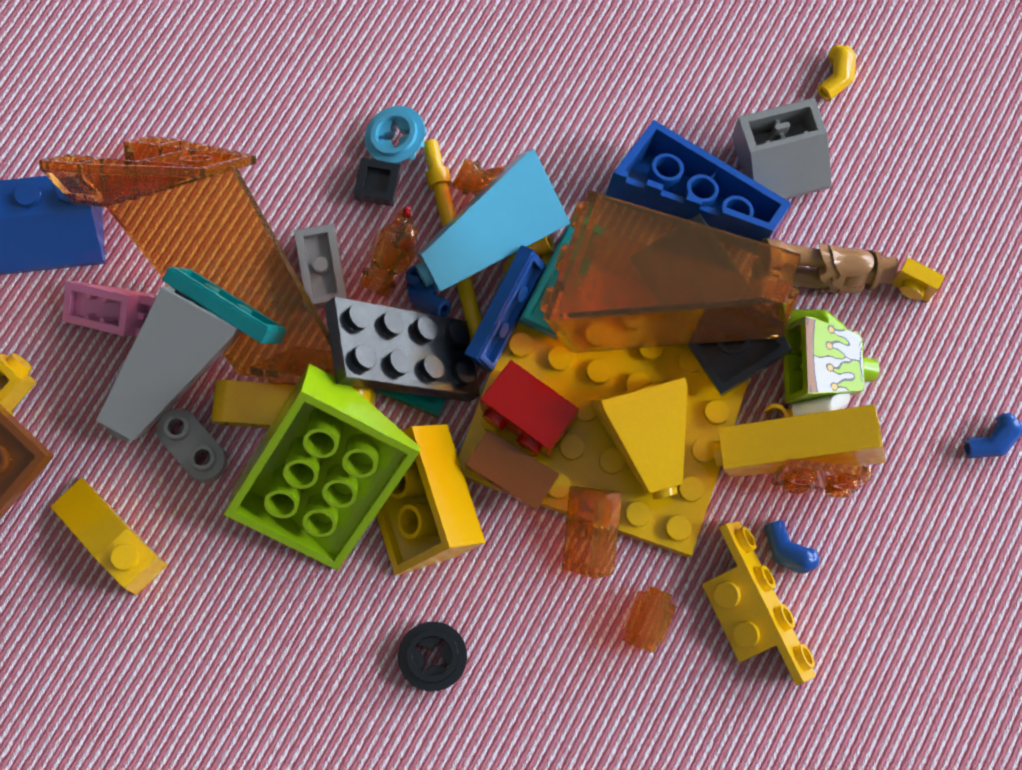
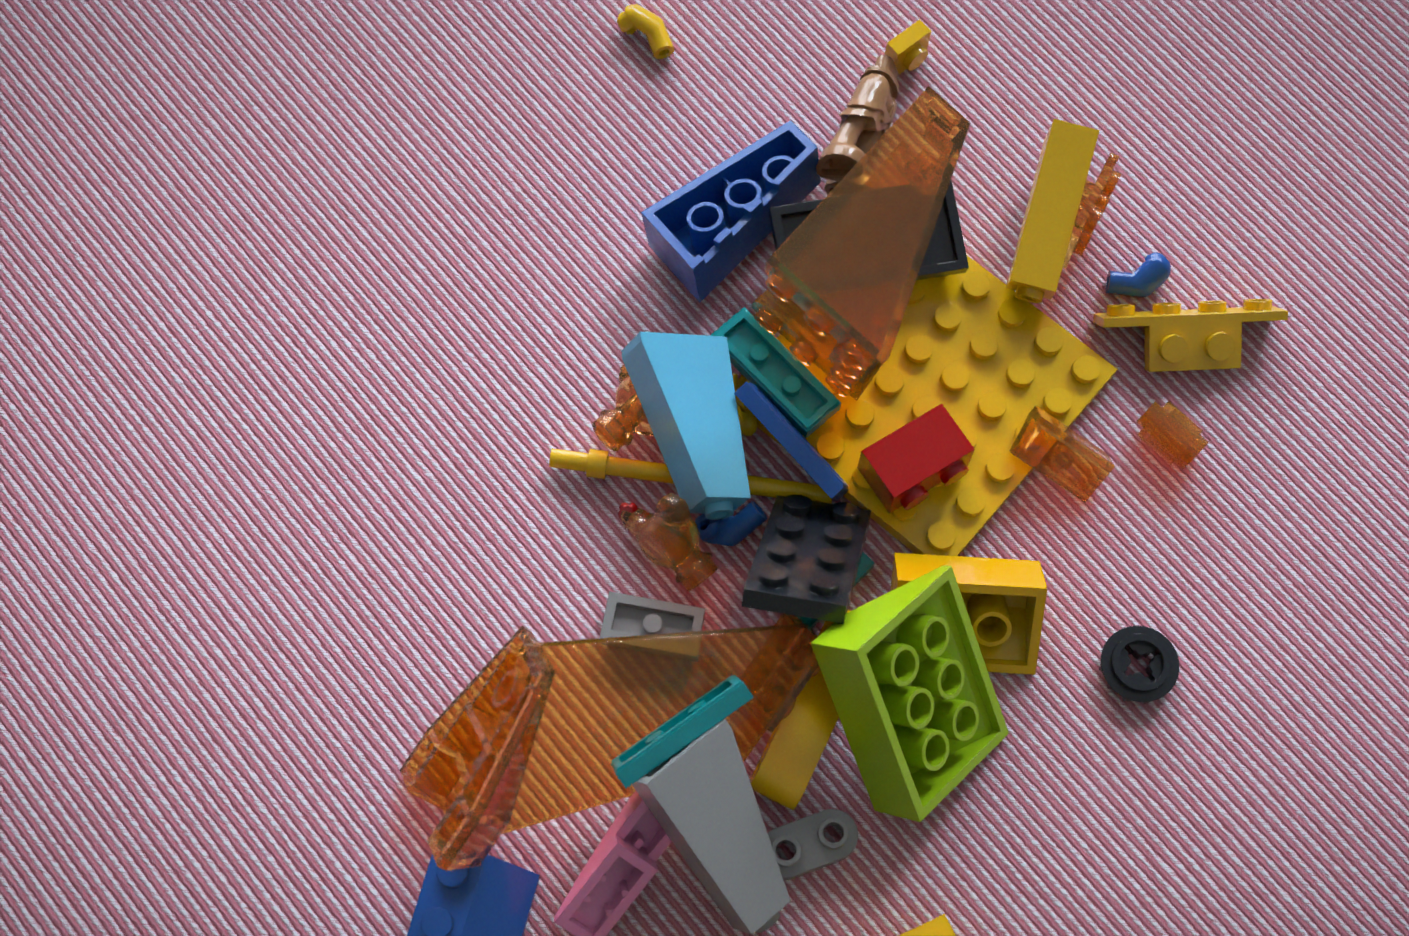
camera: 70 degrees left, 5 degrees down
black plate [353,158,401,207] -> none
medium azure gear [365,106,428,165] -> none
dark orange tile [465,429,559,512] -> none
yellow slope [590,377,688,499] -> none
light grey slope [731,98,832,200] -> none
torso [764,305,879,418] -> none
blue arm [964,413,1022,458] -> none

